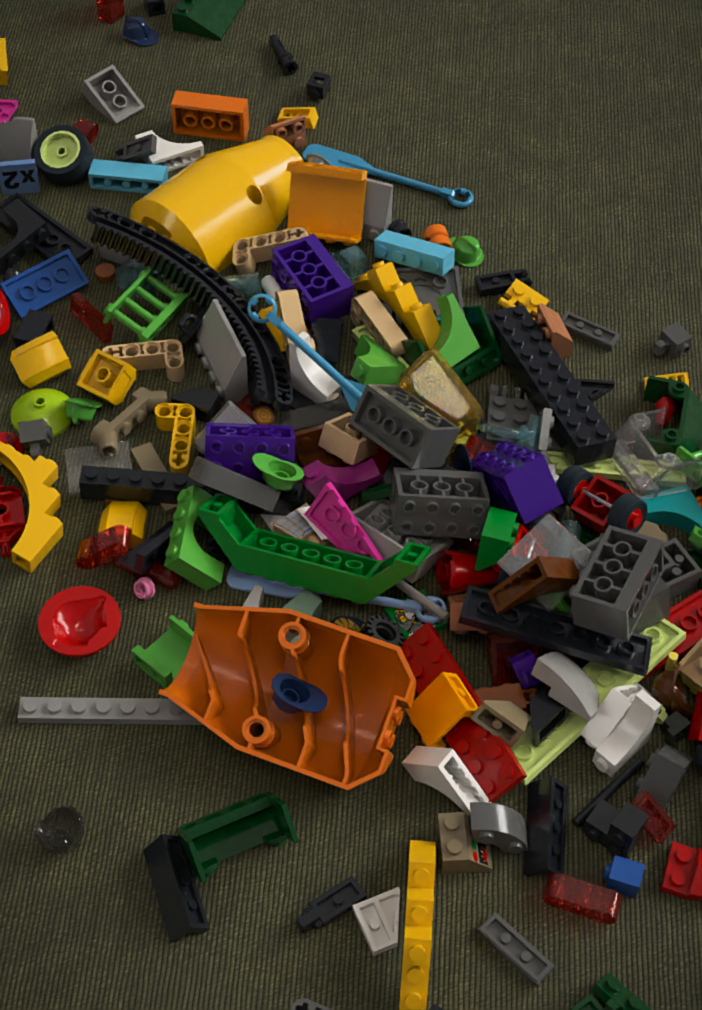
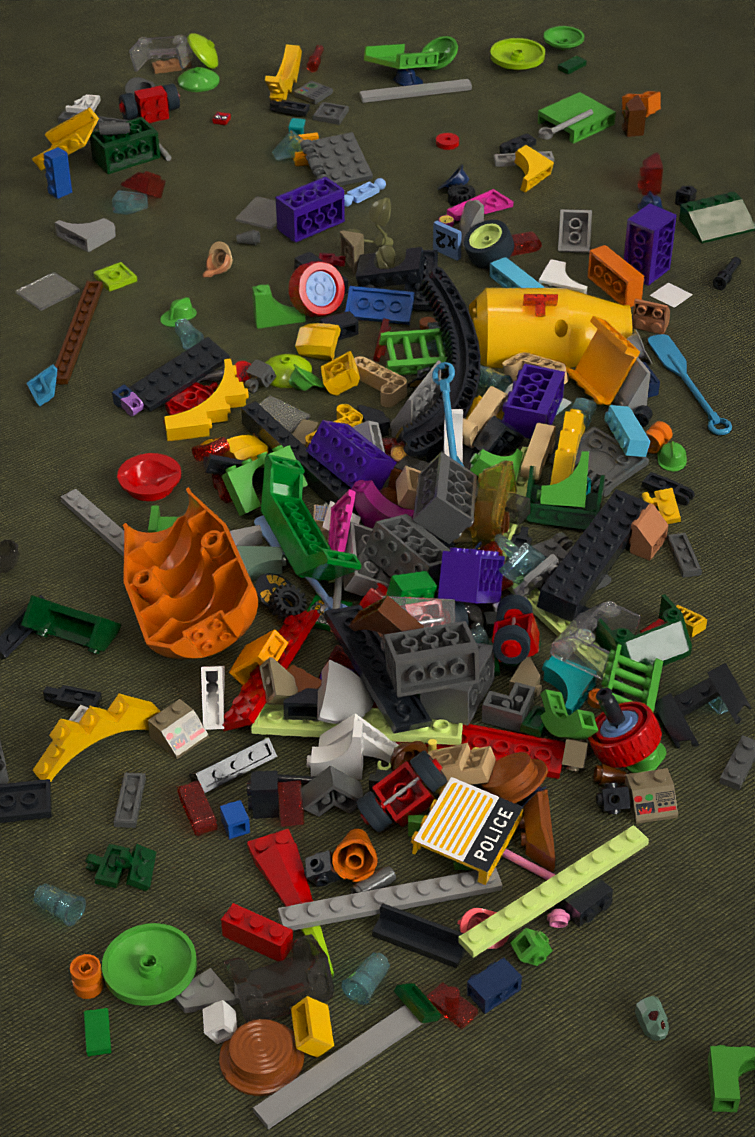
camera: 50 degrees right, 10 degrees down
dark tan plate [90,387,168,458] -> none
dark grey hinge [114,134,157,162] -> none
bright pink plate [134,577,155,600] -> none
dark grey beam [188,456,281,512] -> none
bright green piece [252,453,304,491] -> none
dark blue piece [272,673,328,714] -> none
yellow slope [277,107,318,129] -> none
black brick [306,71,330,100] -> none
dark grey brick [470,802,528,854] -> none
black tile [576,378,615,403] -> none
dark grey brick [653,322,693,359] -> none
none -> clear red tile [523,294,558,317]
none -> dark purple brick [624,204,676,286]
none -> white sticker [650,283,693,308]

